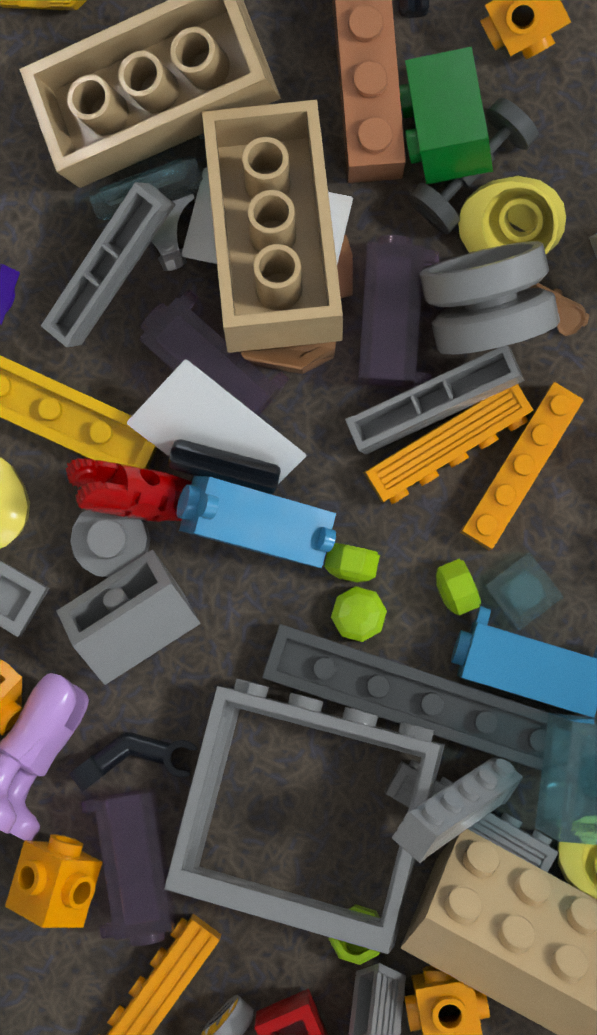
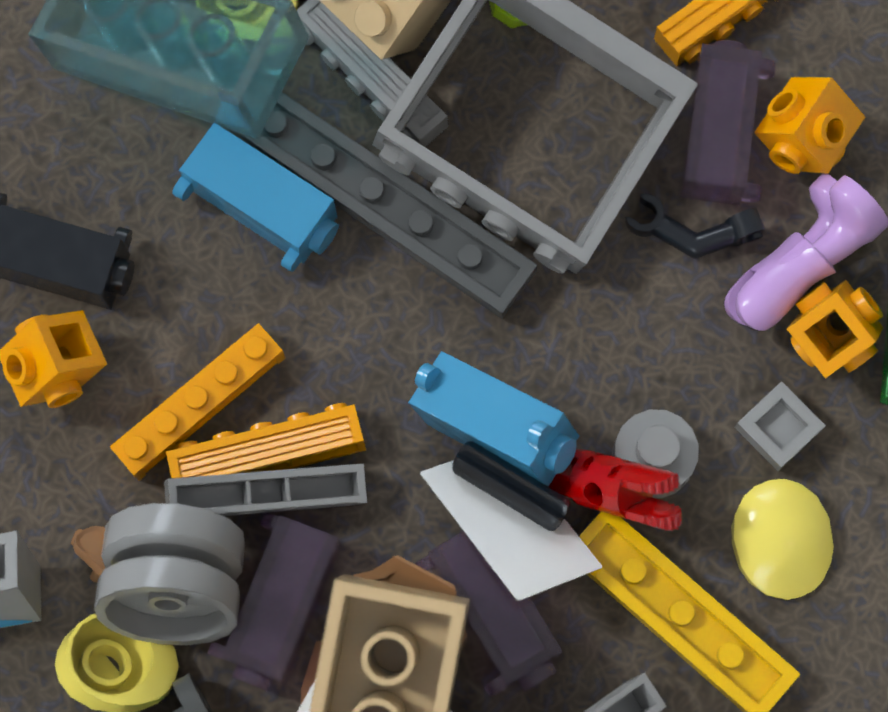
camera: 165 degrees left, 10 degrees down
light grey brick [57,549,201,685] -> none
lime tile [324,543,380,583] -> none
lime tile [331,586,387,642] -> none
light grey piece [392,755,523,863] -> none
lime tile [435,559,481,616] -> none
clear light blue plate [483,552,564,631] -> none

